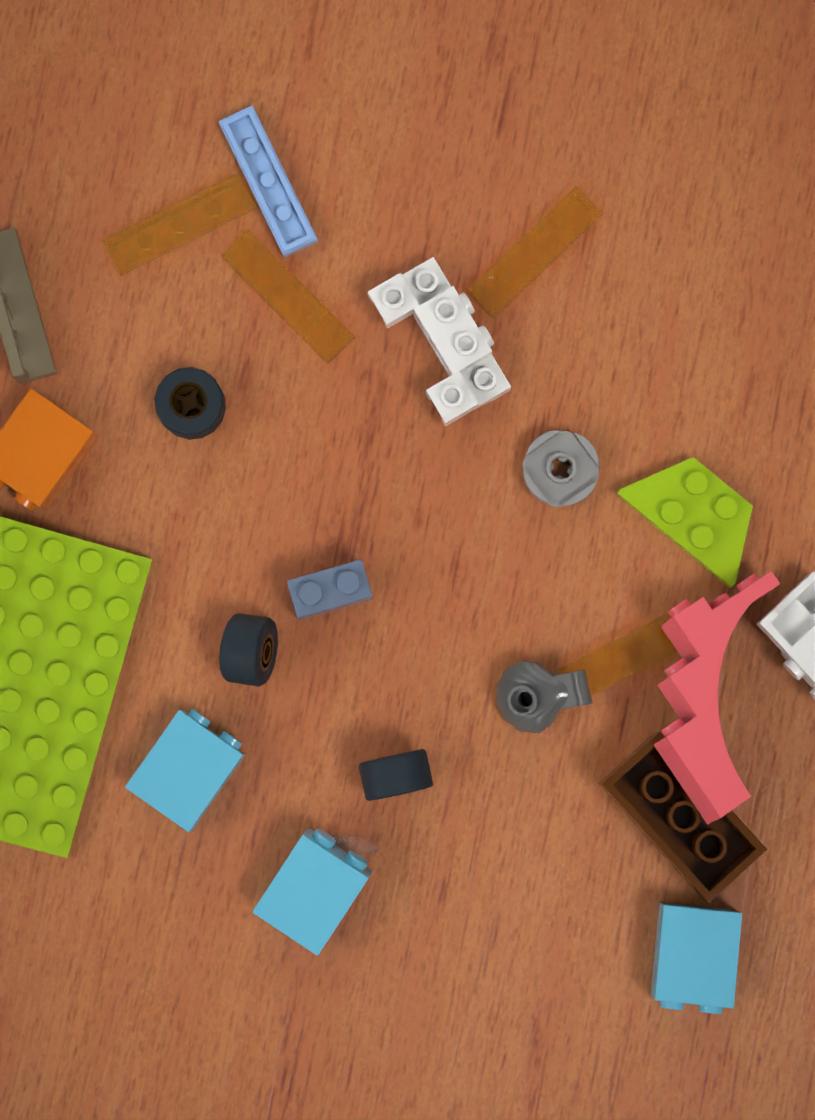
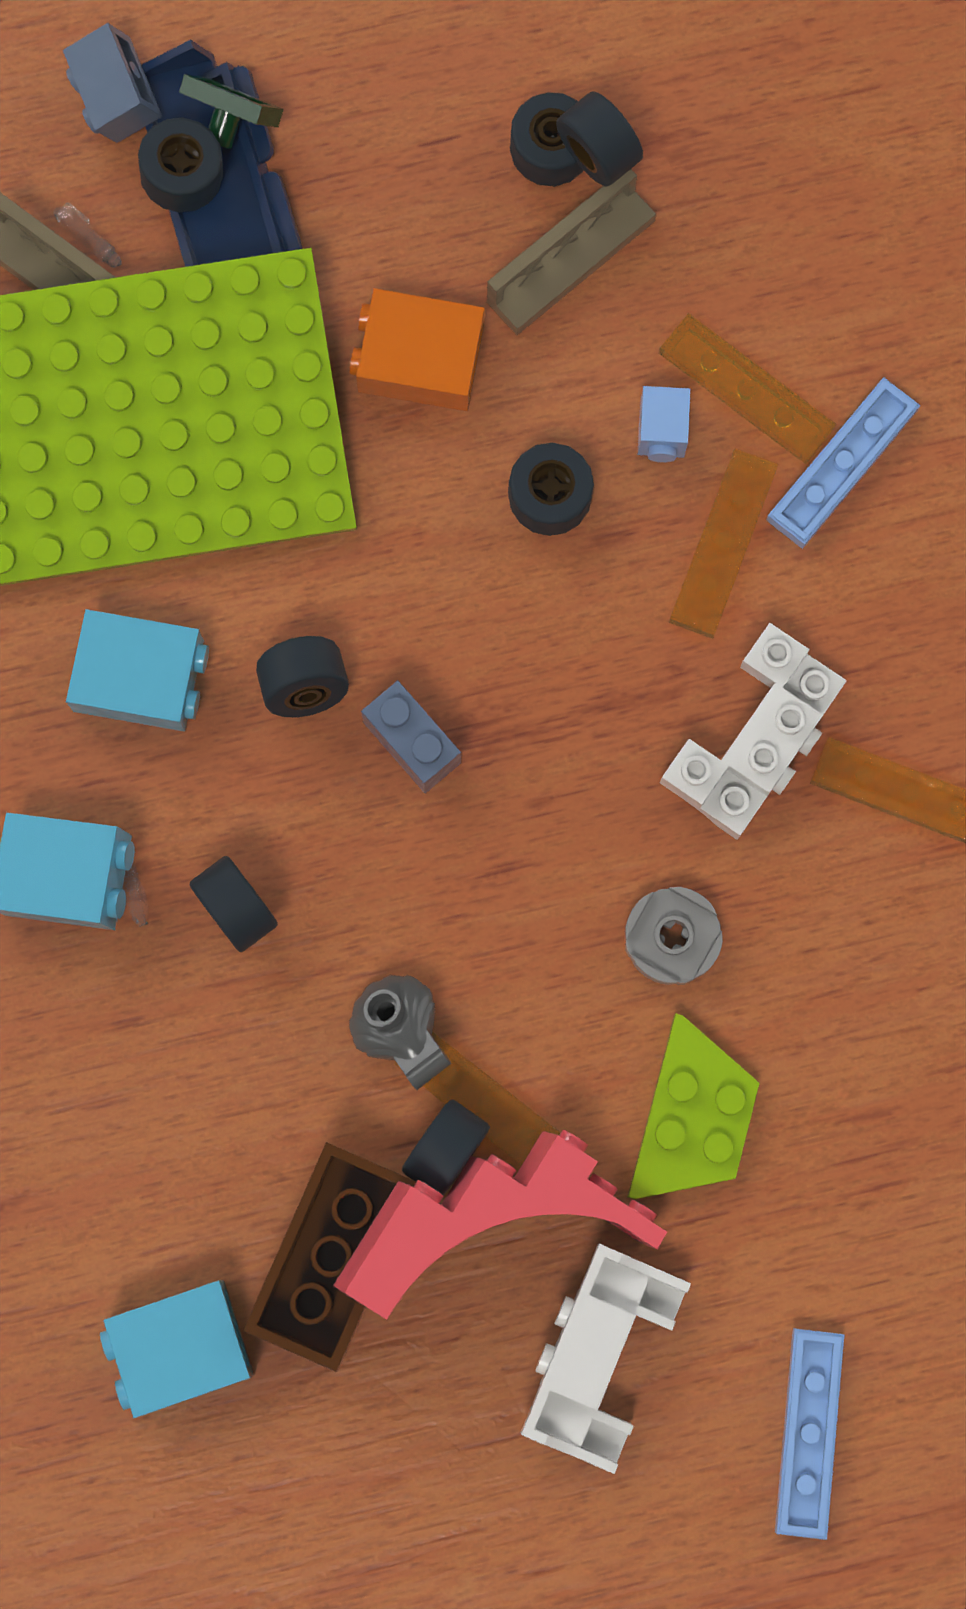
camera: 60 degrees right, 5 degrees down
none -> black wheel [402,1100,490,1196]
none -> light blue brick [637,386,690,462]

